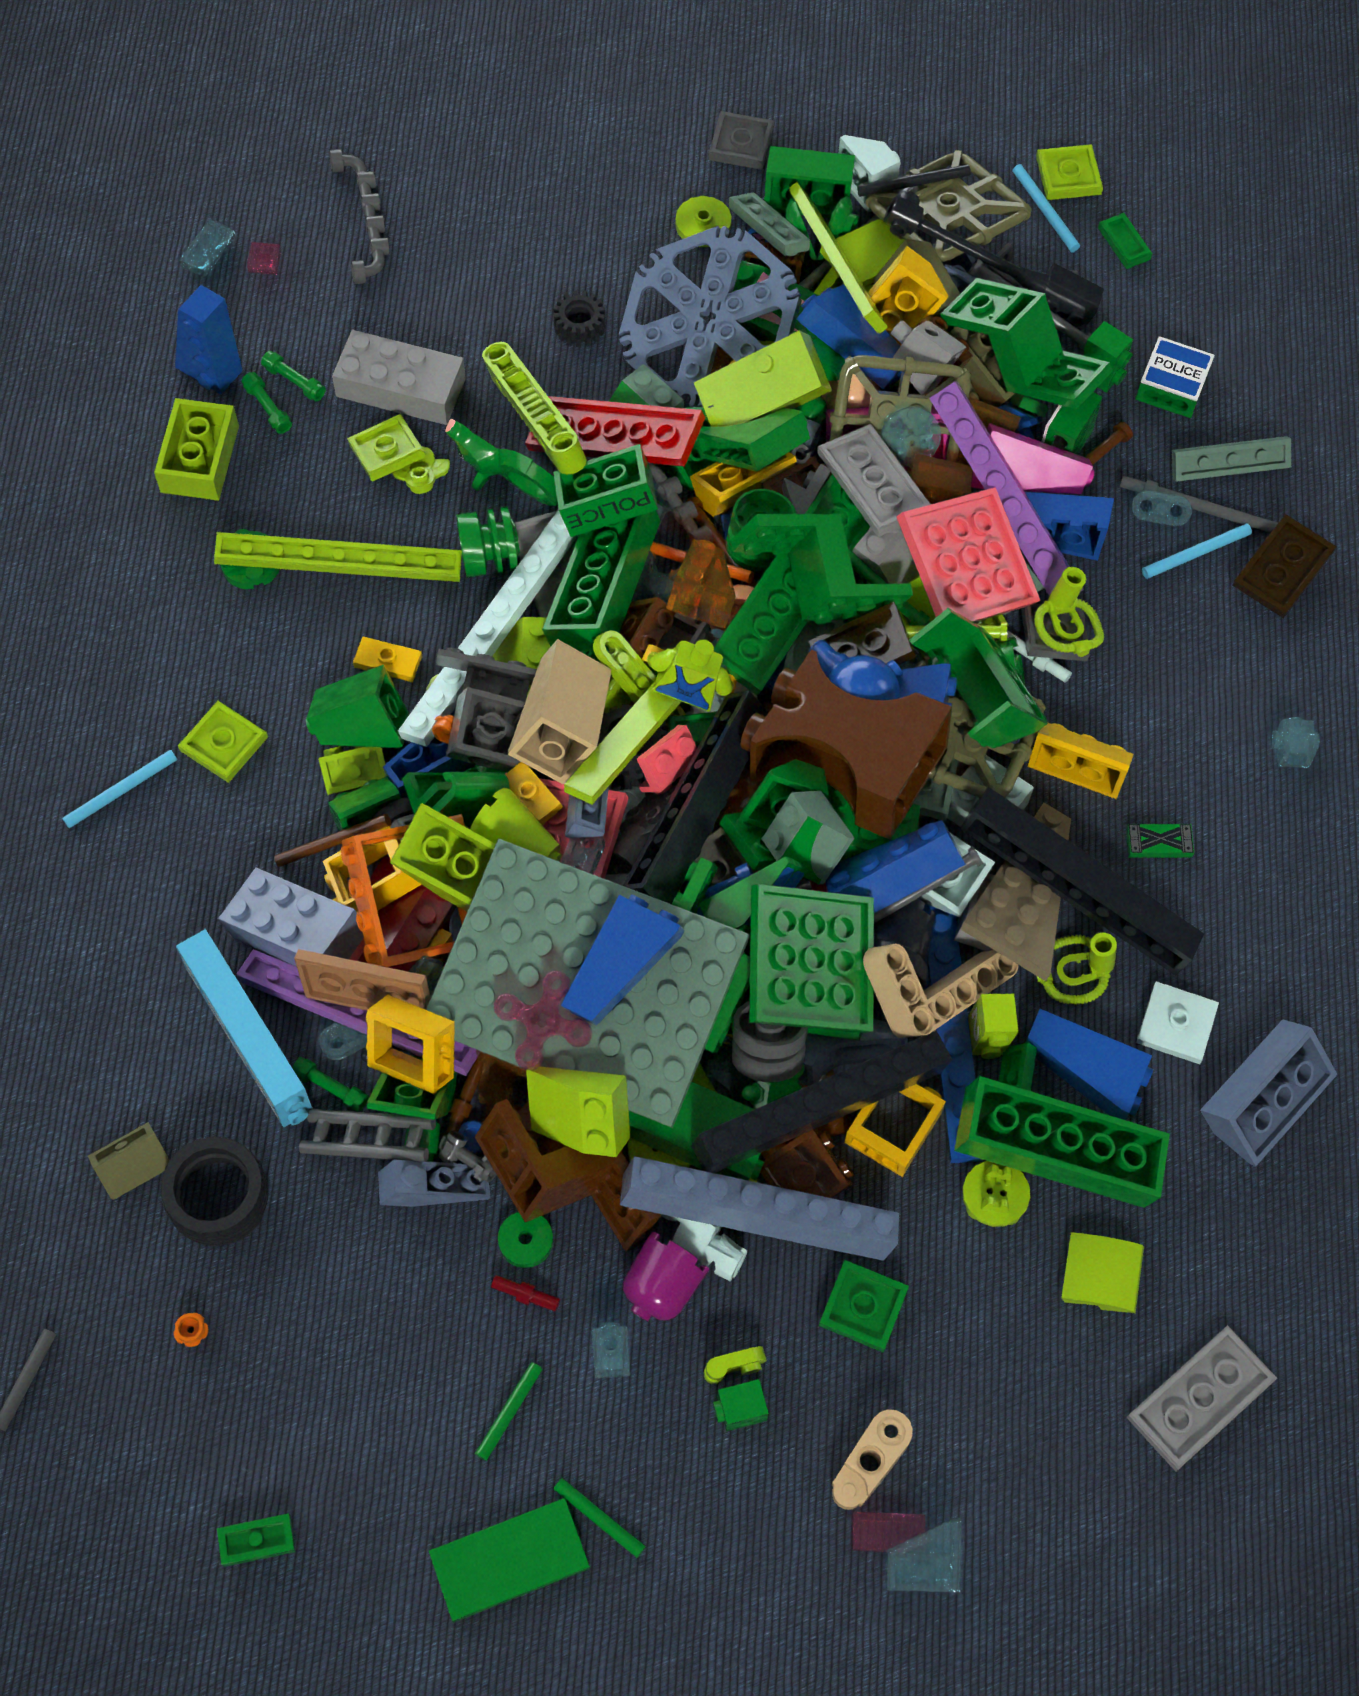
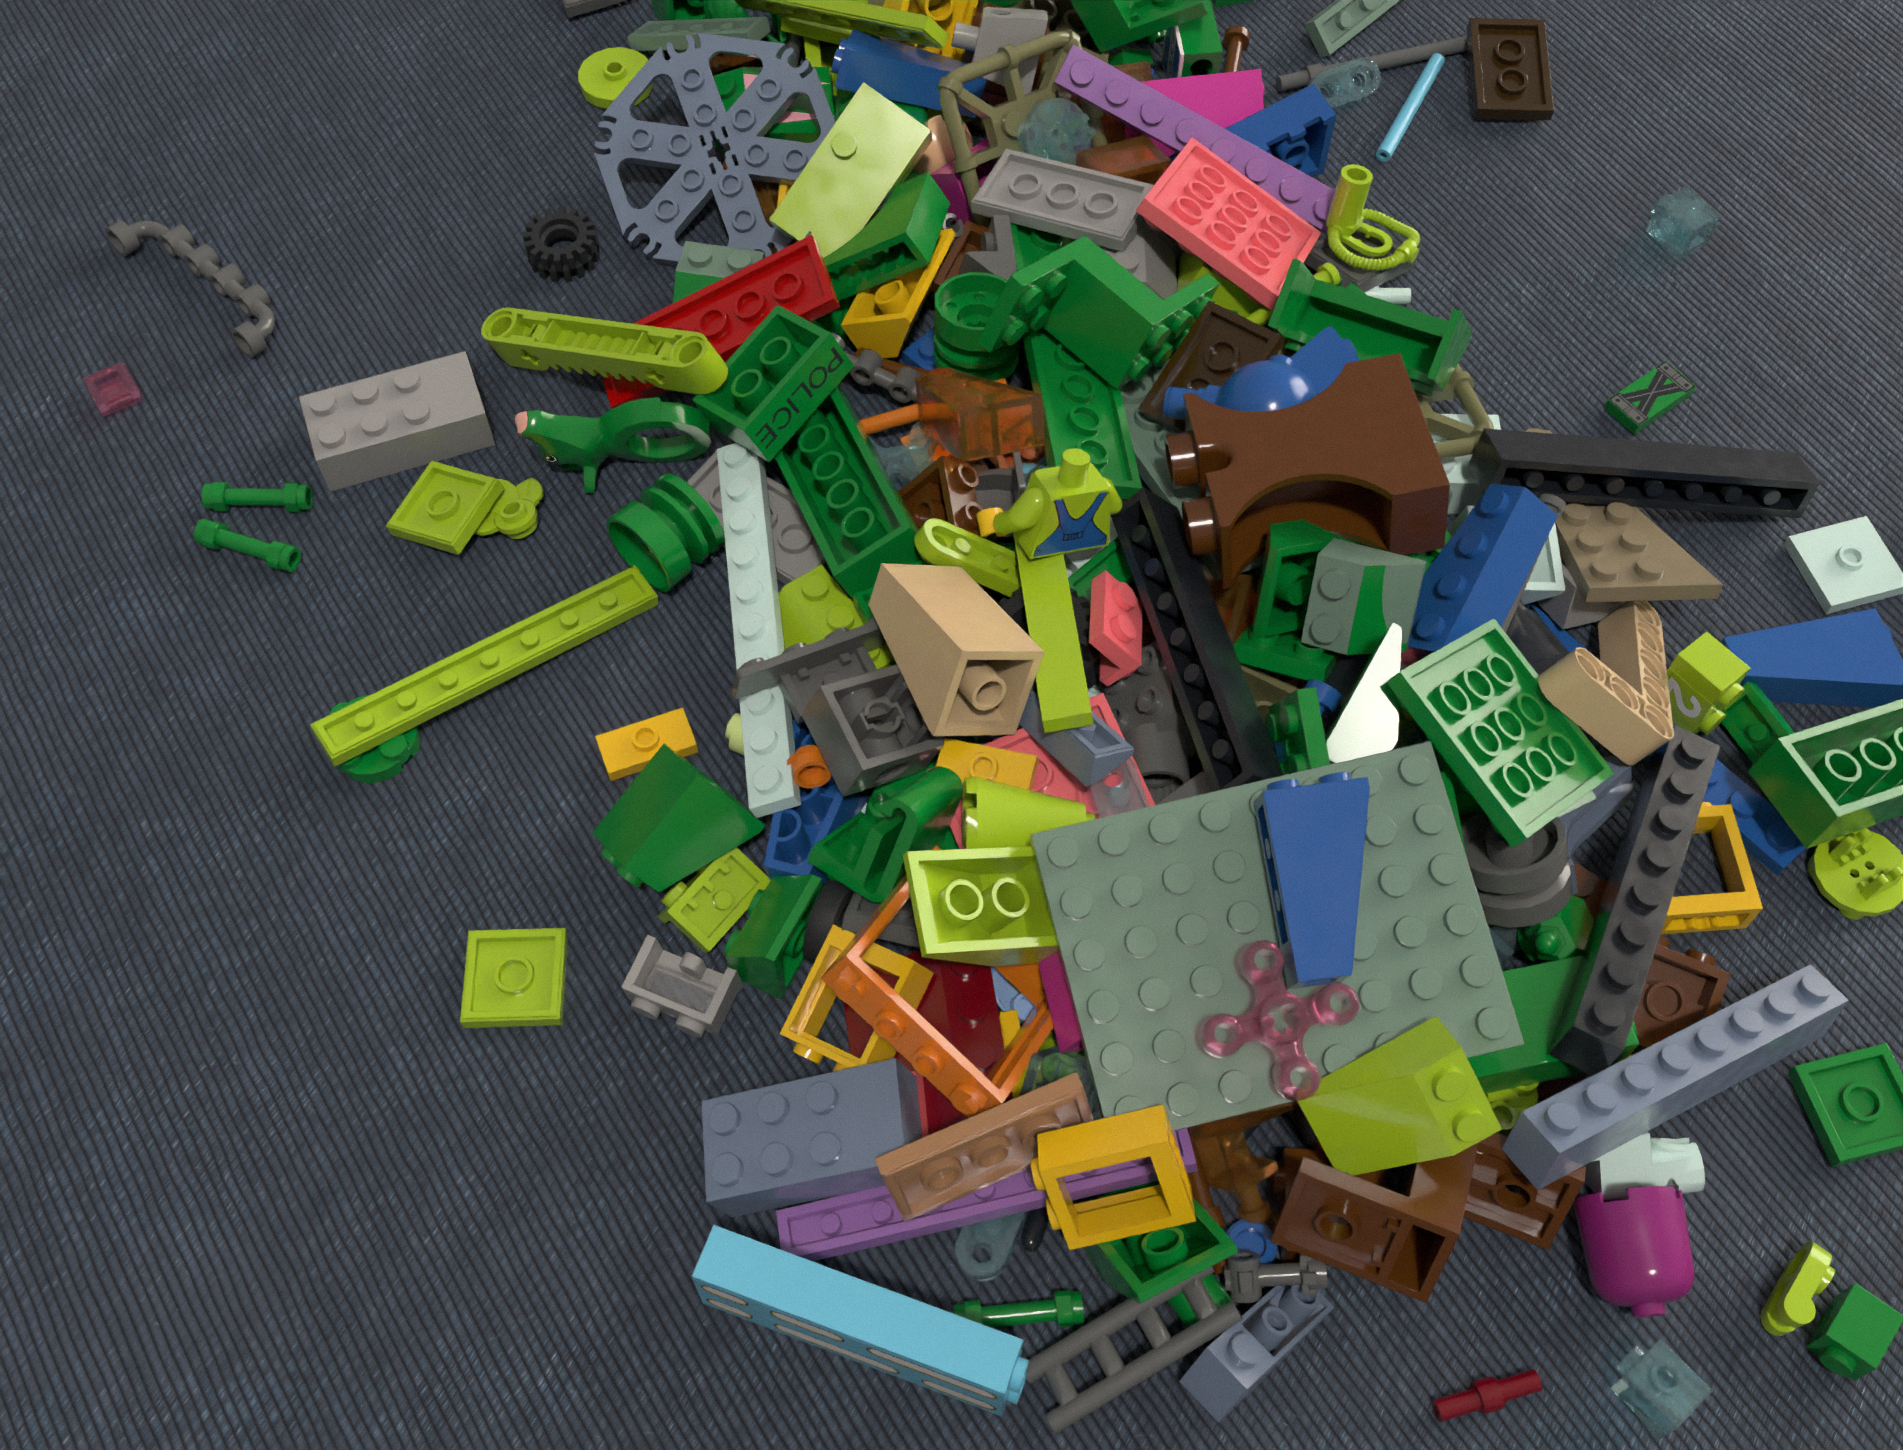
camera: 35 degrees left, 5 degrees down
medium azure bar [62,750,177,828] -> none
lime brick [154,398,239,501] -> none
blue wedge [175,285,243,394] -> none
clear light blue plate [179,219,235,277] -> none
reddish brown bar [274,814,391,867] -> none
green piece [498,1212,553,1268] -> none
yellow slope [1027,723,1134,799] -> none
lime piece [1036,933,1117,1004] -> none
none -> light grey window [621,934,744,1038]

